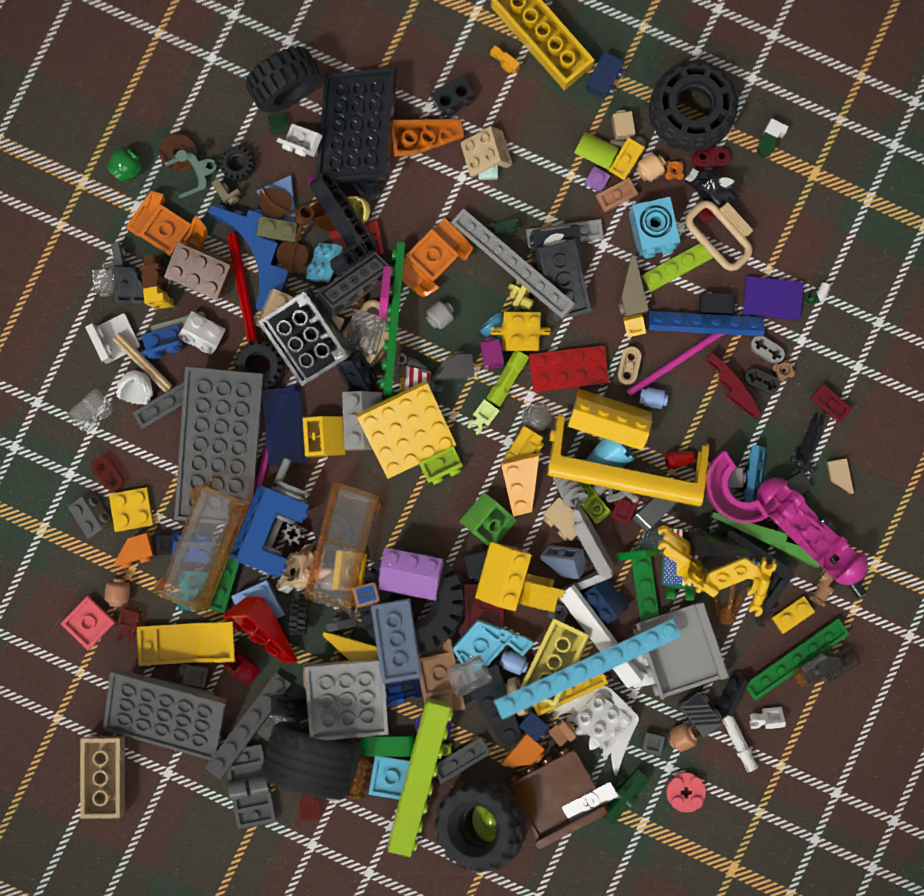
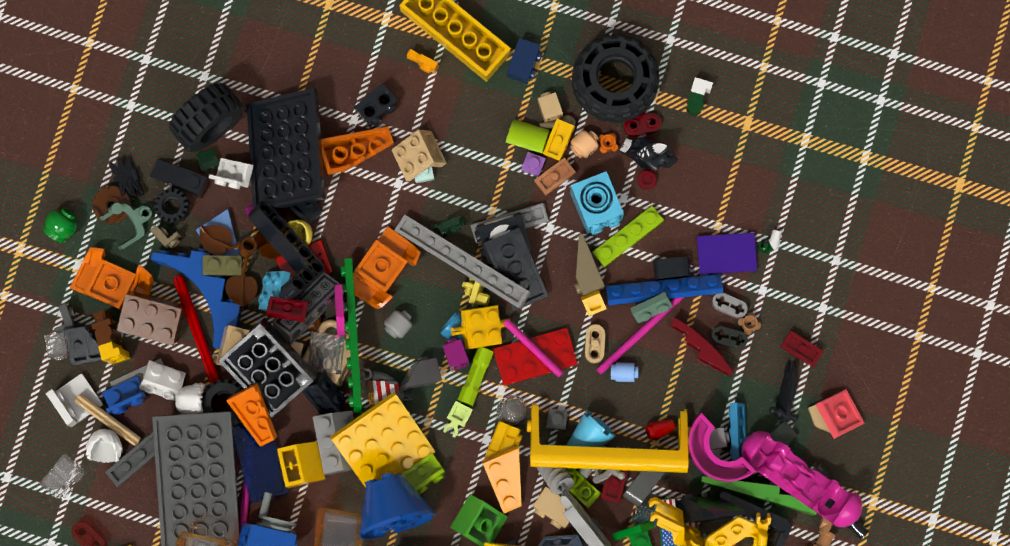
camera: 10 degrees left, 5 degrees down
yellow slope [568,389,652,450] -> none
tan bar [685,200,753,271] -> none
none -> black piece [109,156,144,197]
none -> black slope [150,159,210,199]
none -> white hair [175,383,205,414]
none -> orange wing [226,383,277,447]
none -> dark red plate [266,296,308,322]
none -> blue cone [359,473,436,540]
none -> dark pink bar [503,319,564,378]
none -> dark grey plate [546,409,568,431]
none -> sand green plate [630,292,673,323]
none -> coral plate [815,389,864,439]

